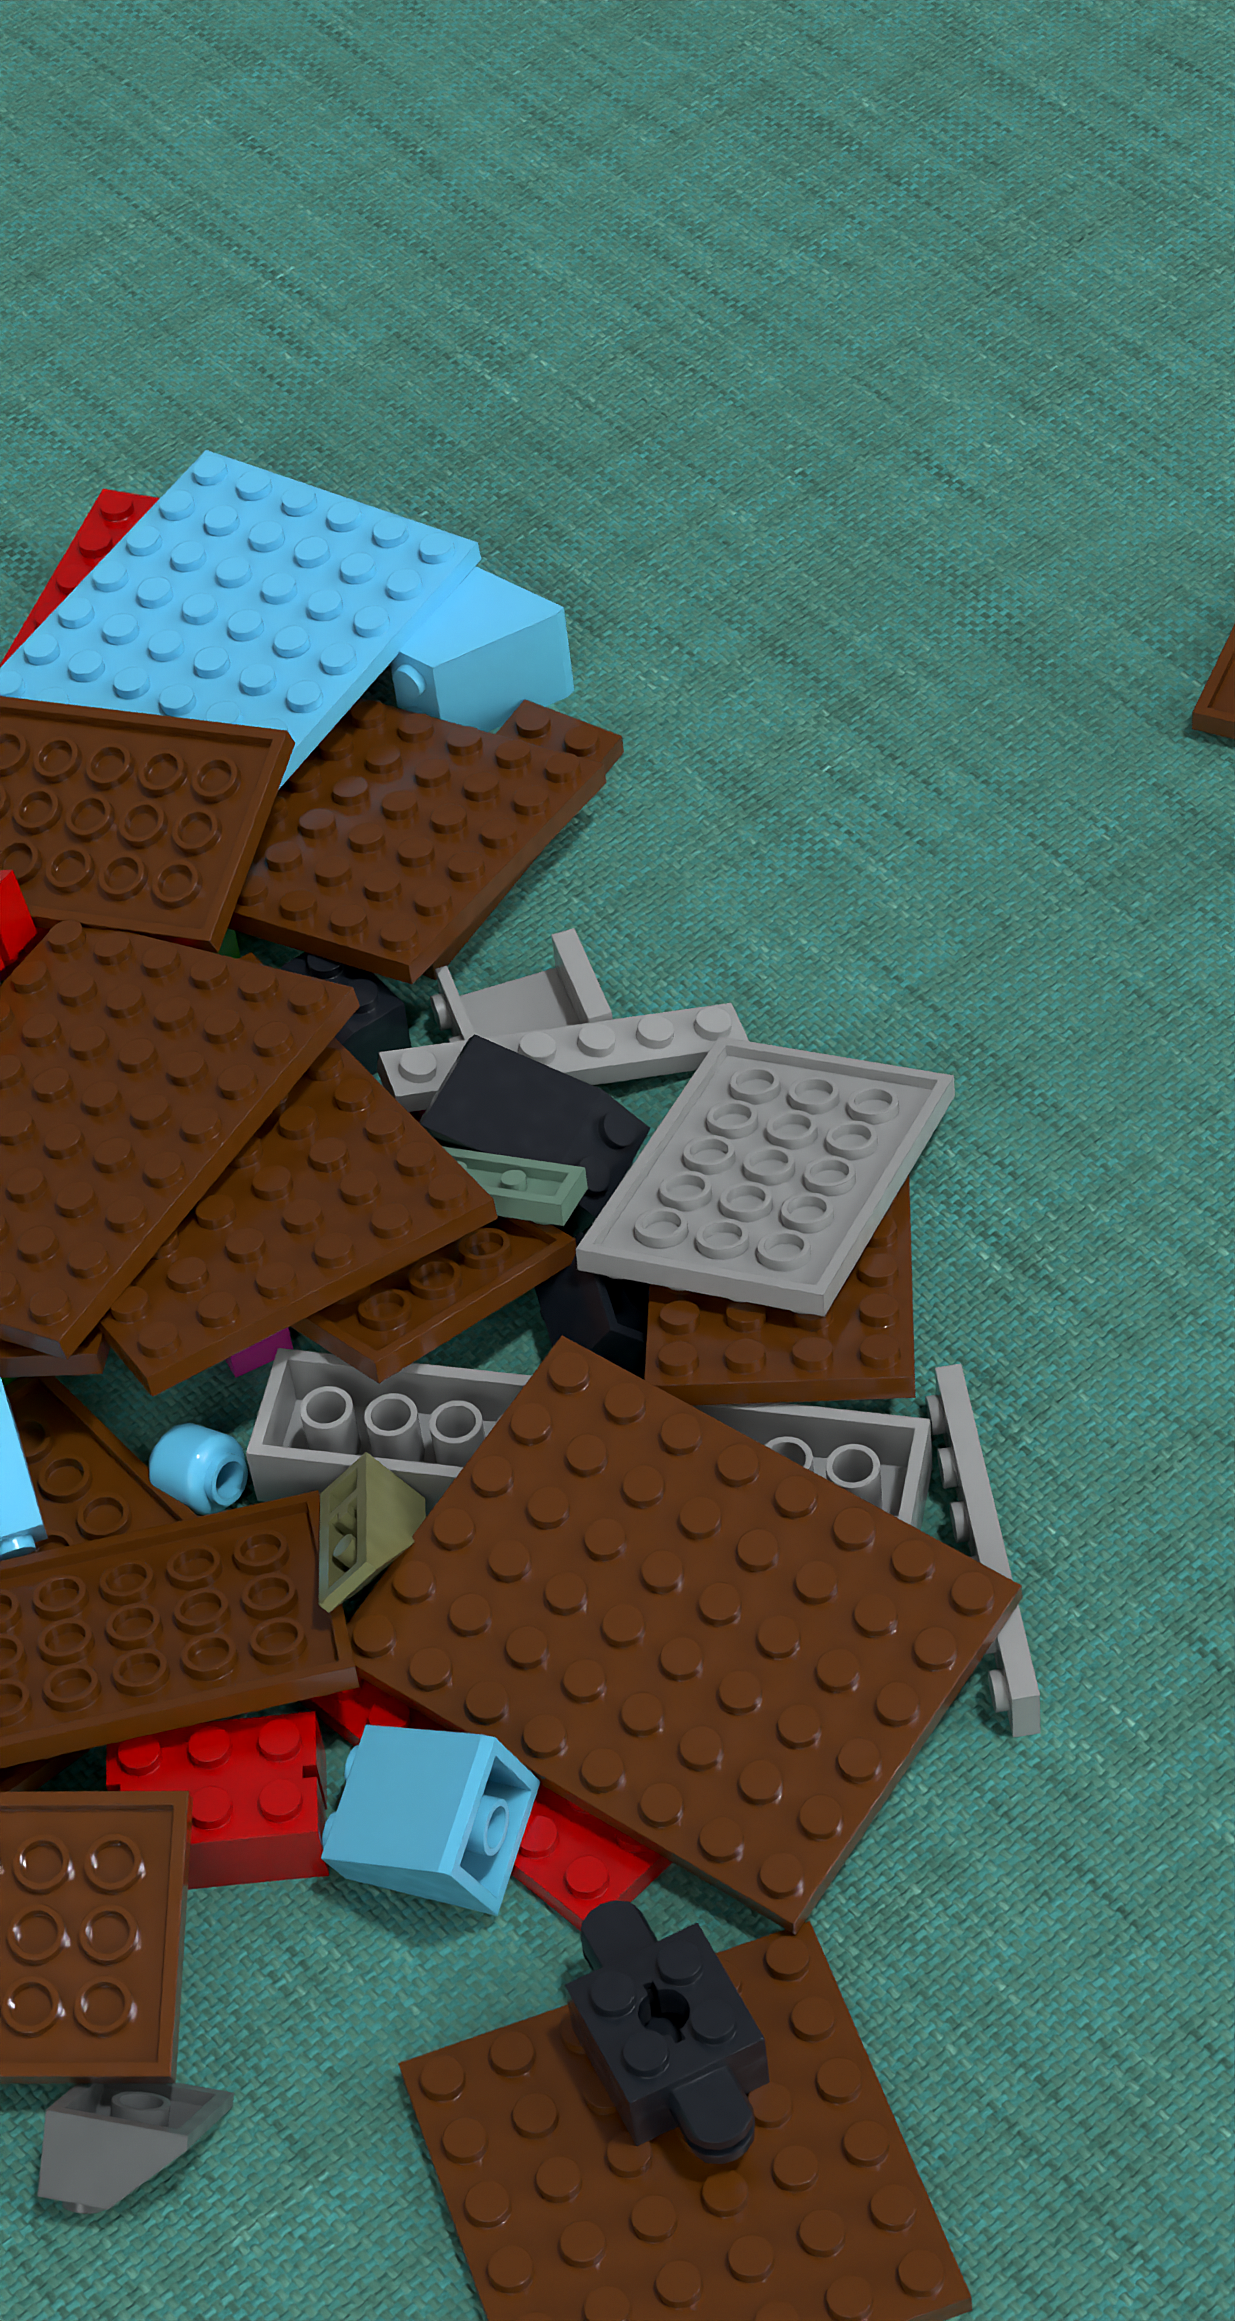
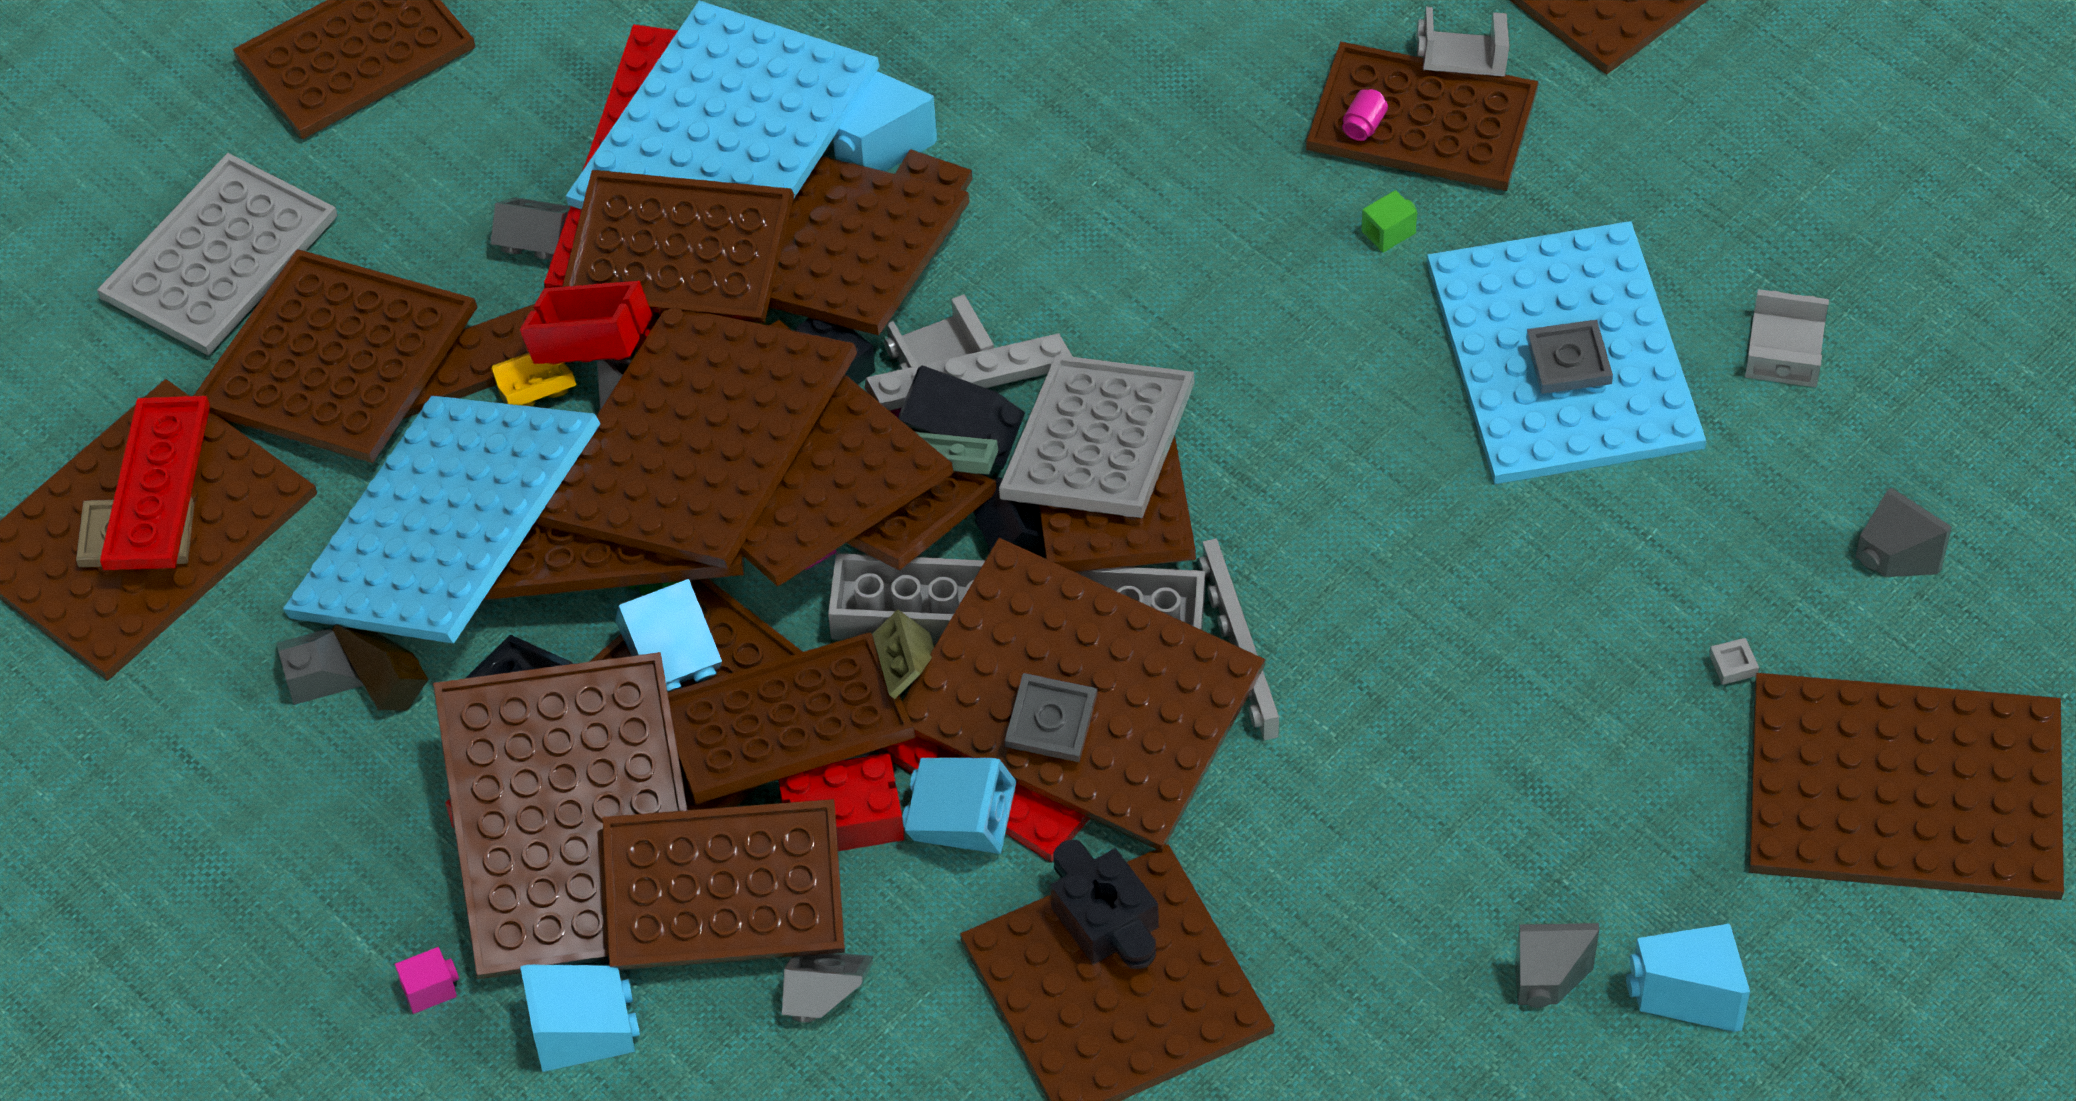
camera: 10 degrees left, 5 degrees up
medium azure head [149,1422,248,1516] -> none
none -> dark grey plate [1005,673,1097,763]

